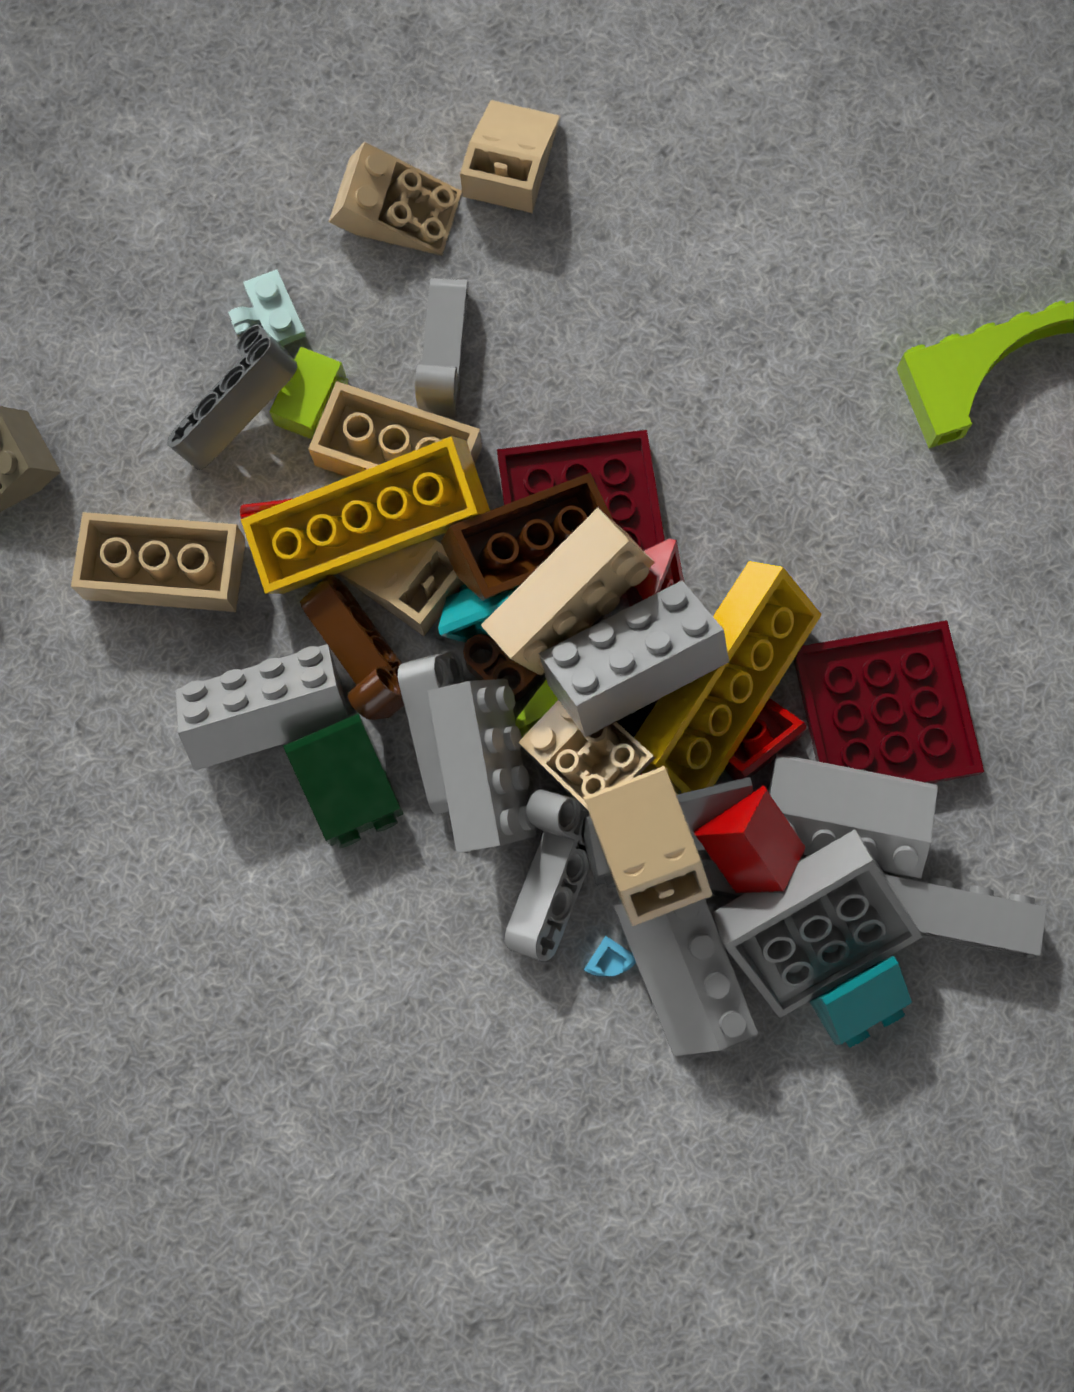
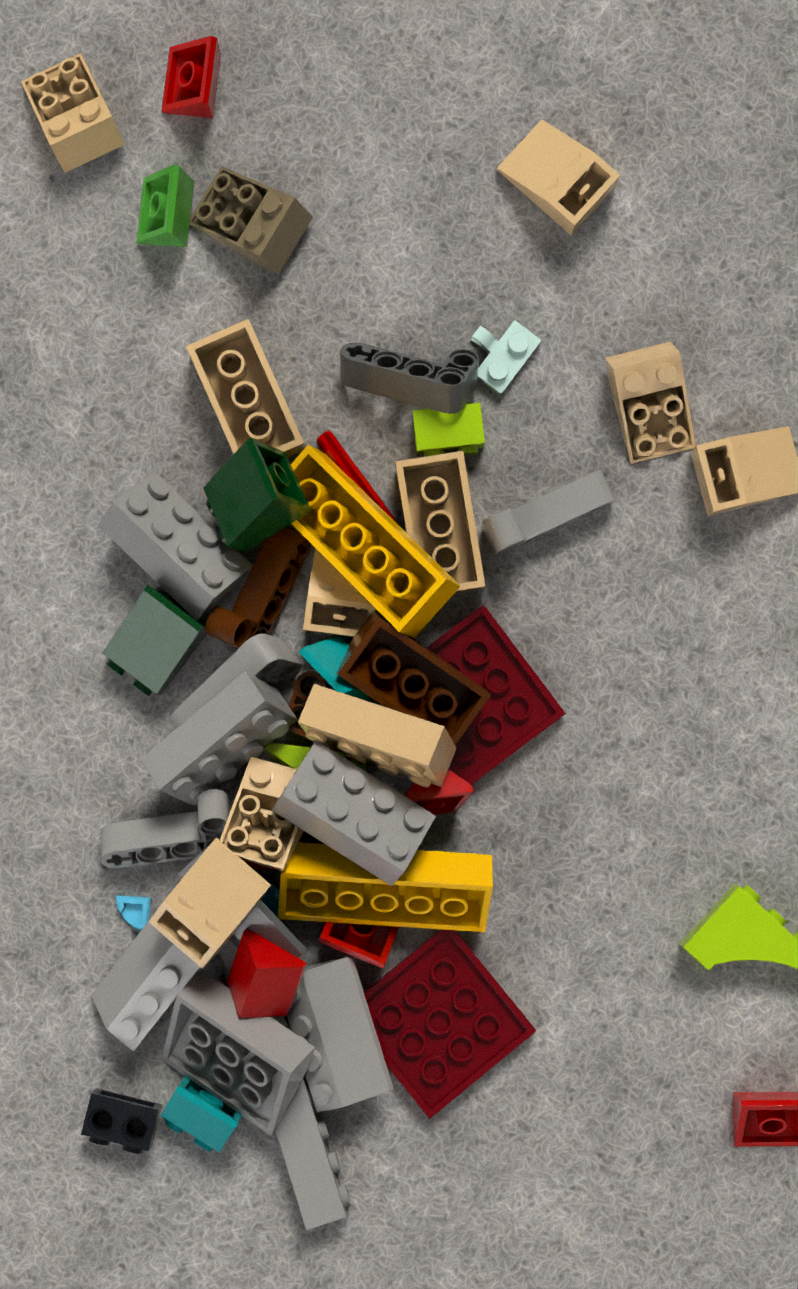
camera: 60 degrees right, 10 degrees up
none -> black brick [81,1088,163,1154]
none -> dark green slope [203,438,311,552]
none -> tan slope [496,119,620,236]

